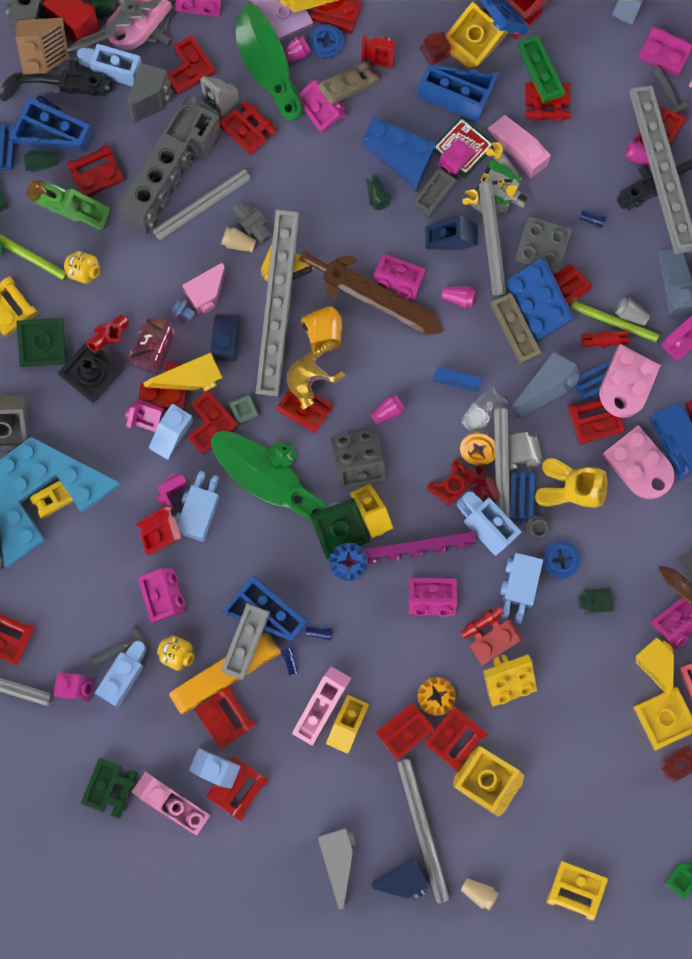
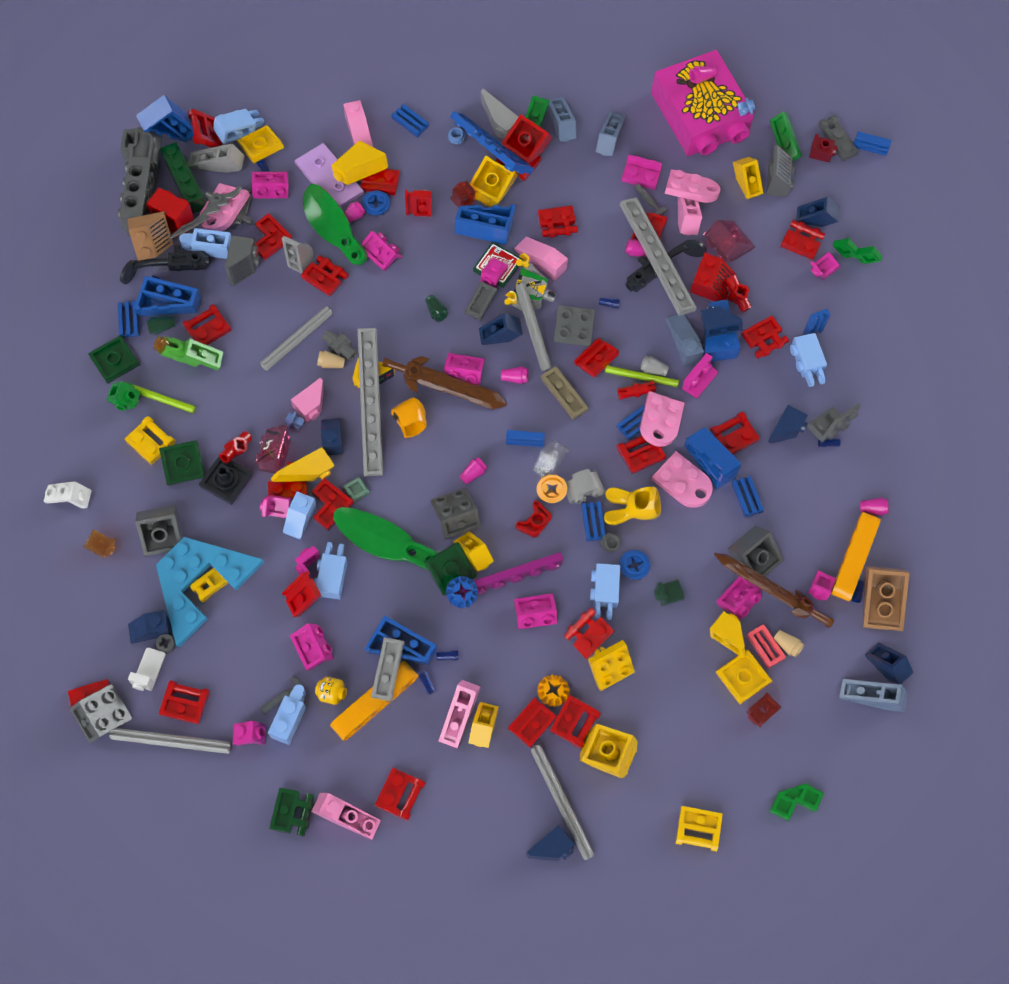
camera: 10 degrees left, 10 degrees down
yellow head [64,251,100,284] -> none
dark grey brick [118,97,221,234] -> none
light blue slope [189,748,241,789] -> none
red plate [194,685,256,750] -> none
green plant [267,441,297,468] -> none
red plate [276,389,334,434] -> none
pearl gold piece [287,341,346,410] -> none
dark tan plate [318,62,380,104] -> none
light grey slope [318,828,356,909] -> none
blue wedge [363,117,436,192] -> none
light blue hinge [457,491,521,556] -> none
tan cone [461,878,499,911] -> none
dark red plate [465,465,501,503] -> none
light grey axle [494,408,510,519] -> none
blue plate [505,258,575,342] -> none
sand blue slope [512,352,580,418] -> none
green hinge [516,35,565,103] -> none

